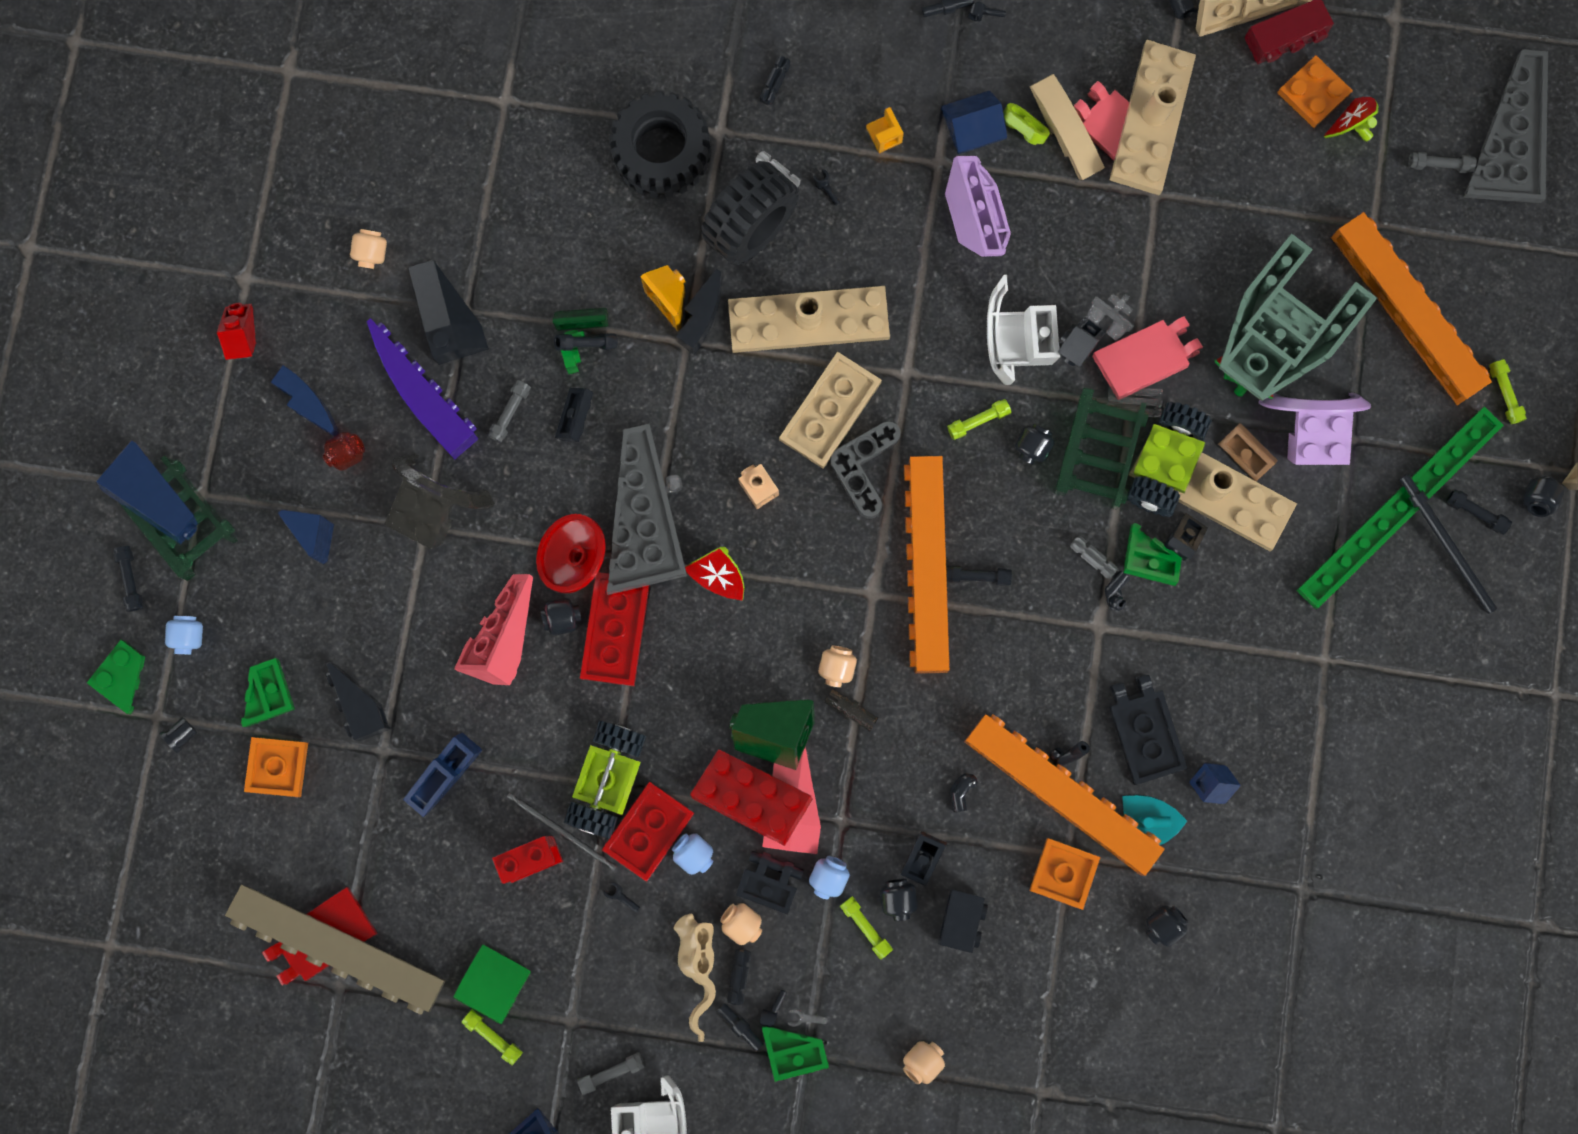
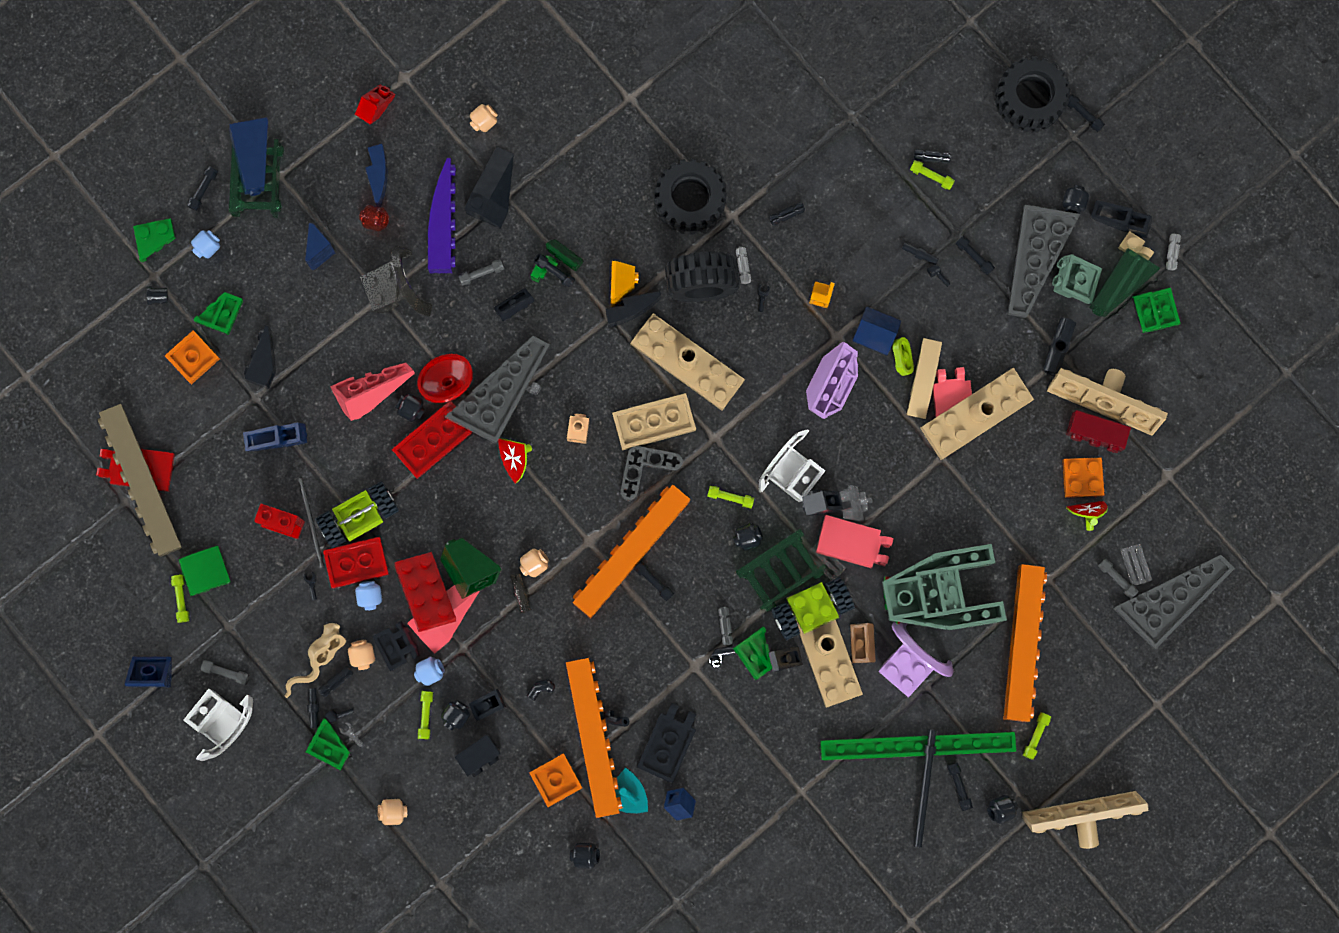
camera: 30 degrees right, 0 degrees up
none -> clear tile [1121,544,1152,586]

